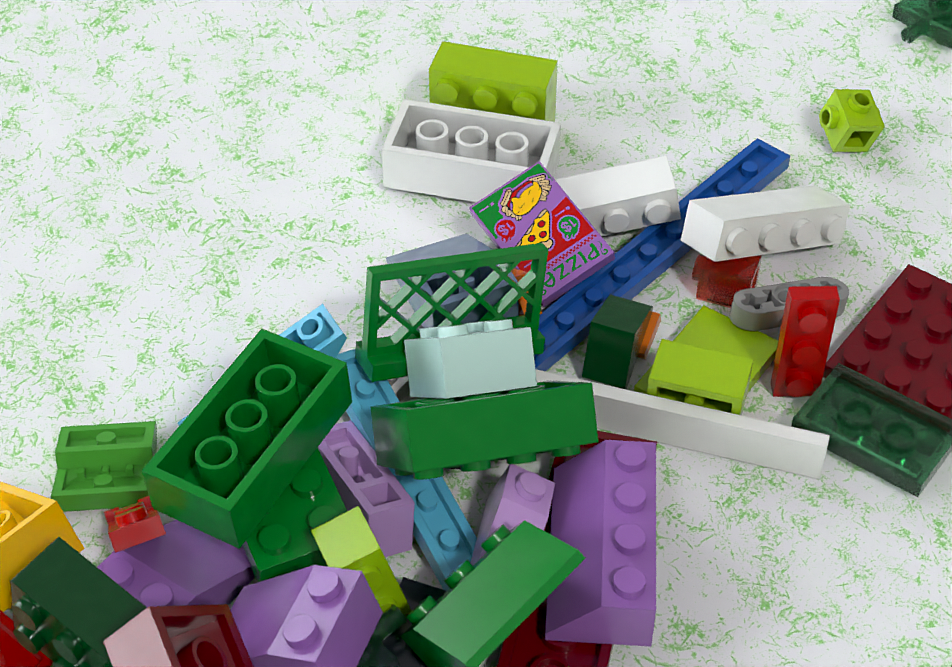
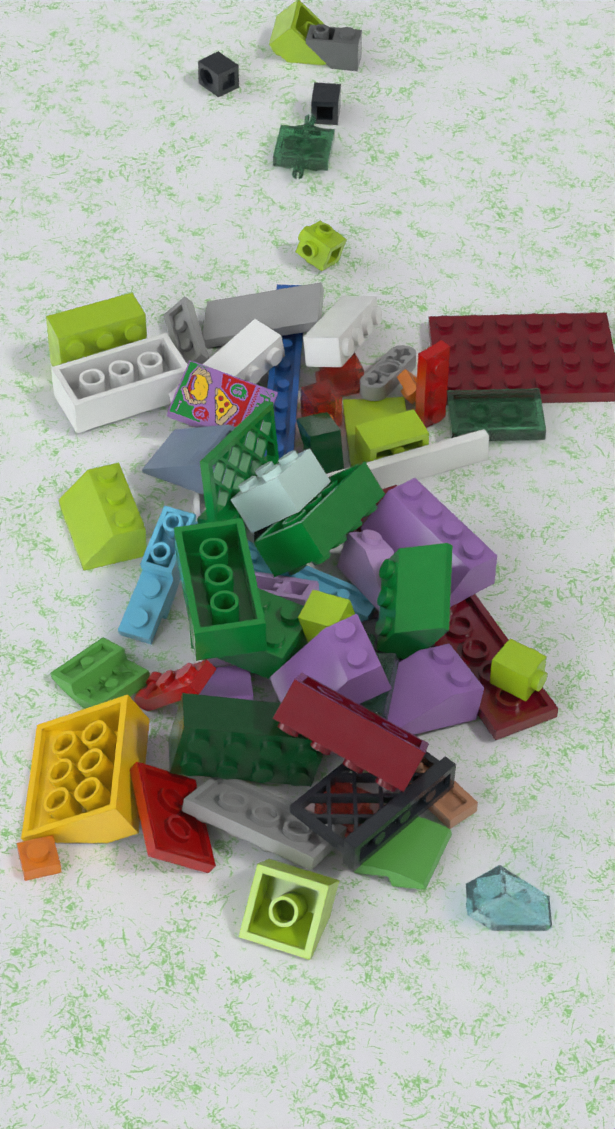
camera: 40 degrees left, 0 degrees up
none -> lime slope [58,463,147,571]
none -> light grey plate [164,296,209,364]
none -> light grey tile [202,282,324,348]
none -> clear red brick [301,379,342,427]

